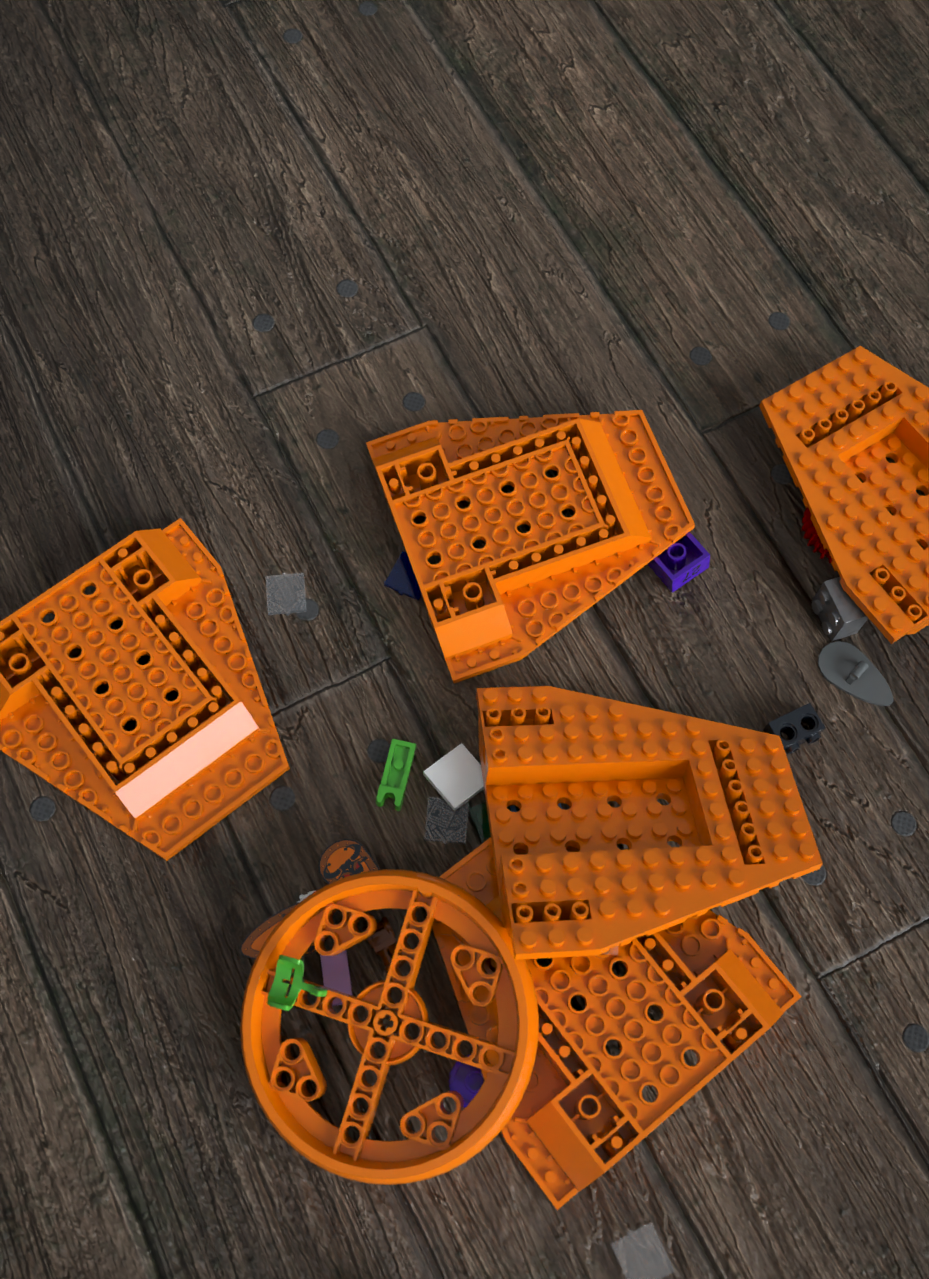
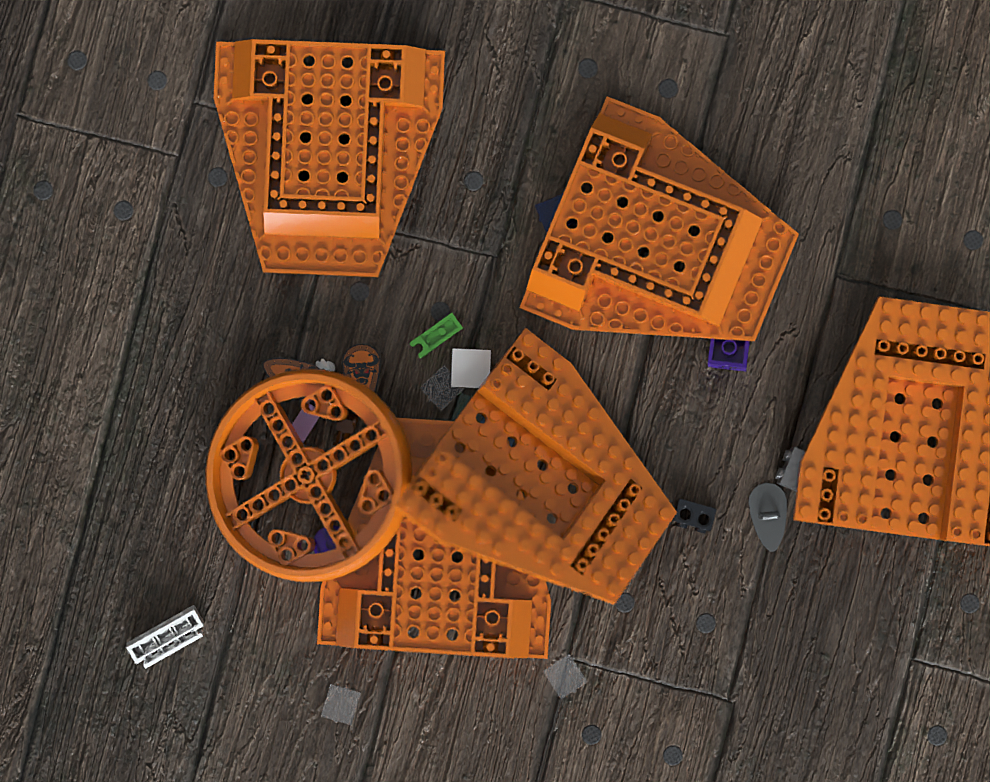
camera: 50 degrees right, 20 degrees up
clear piece [266,572,307,616] -> none
bright green helmet [267,955,328,1011] -> none
none -> clear piece [543,654,587,699]

